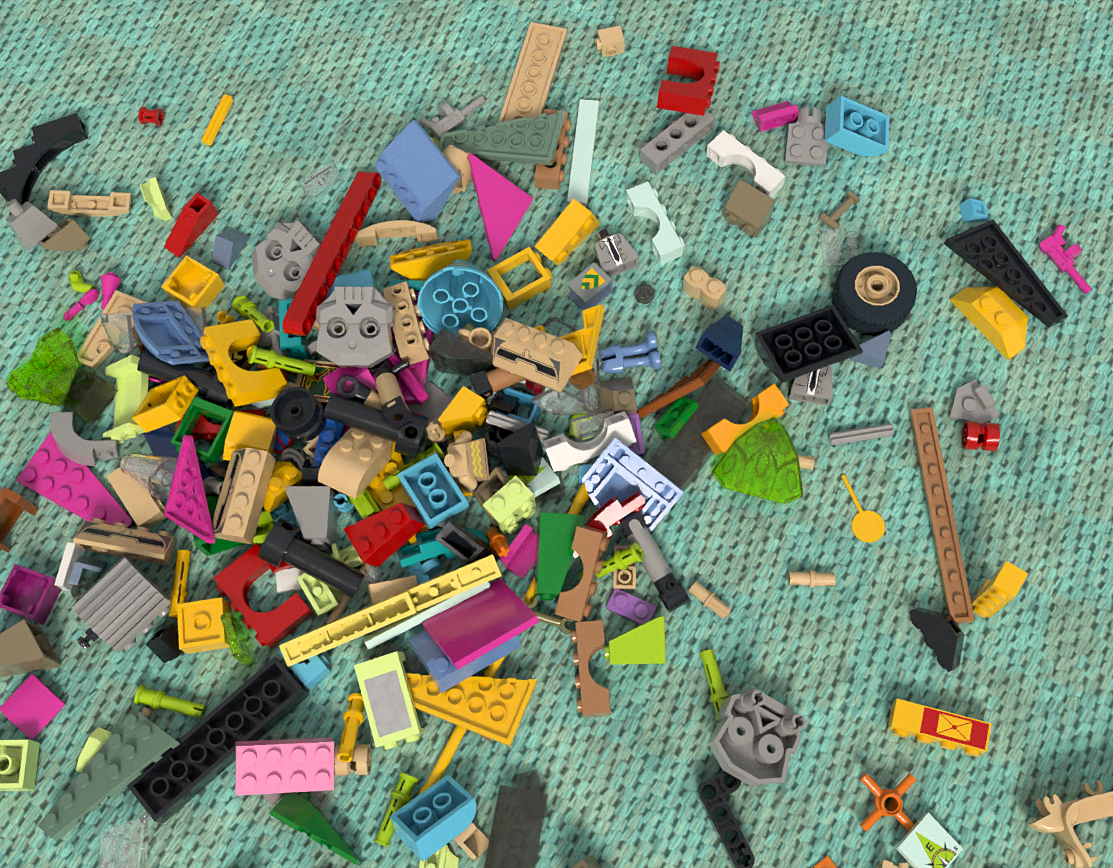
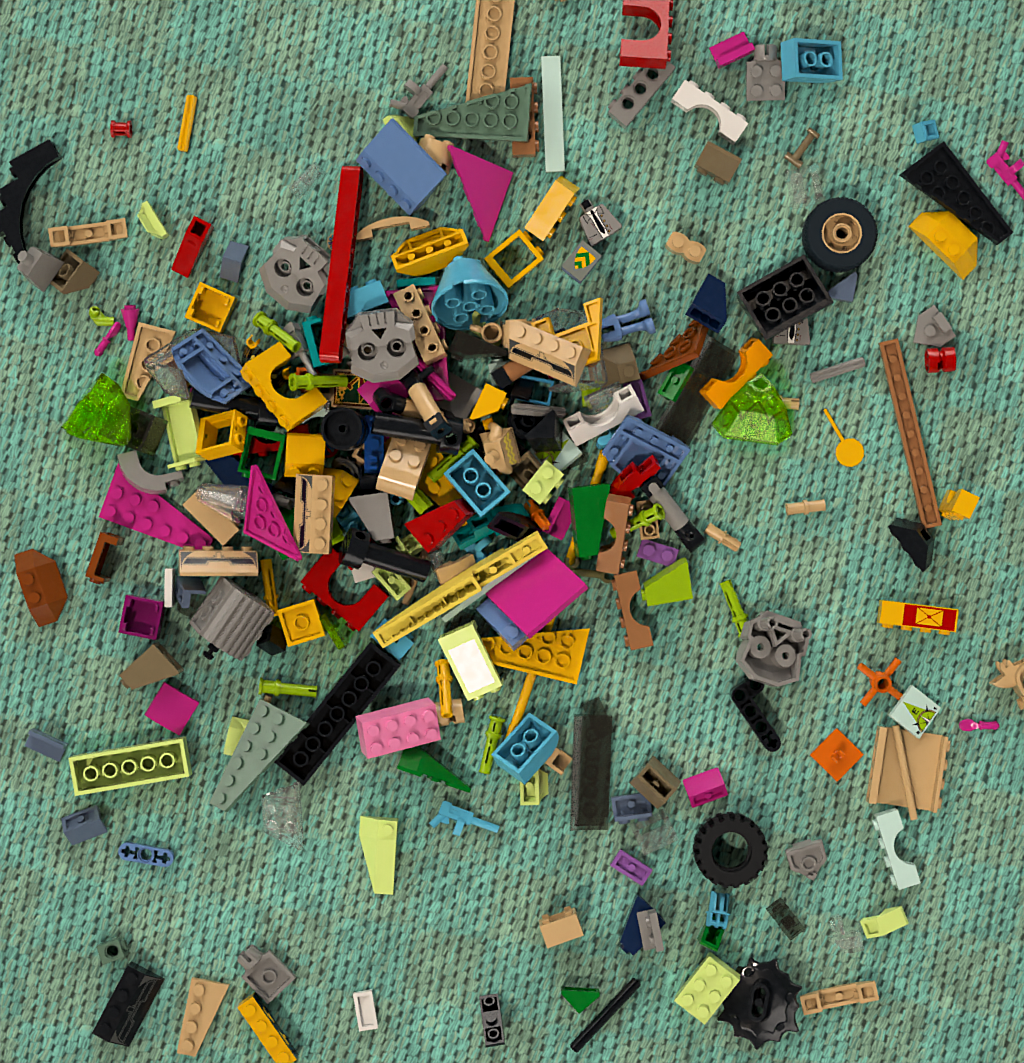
camera: 15 degrees left, 20 degrees up
light aqua arch [626,182,685,265] -> none
clear smoke plate [634,284,655,304] -> none

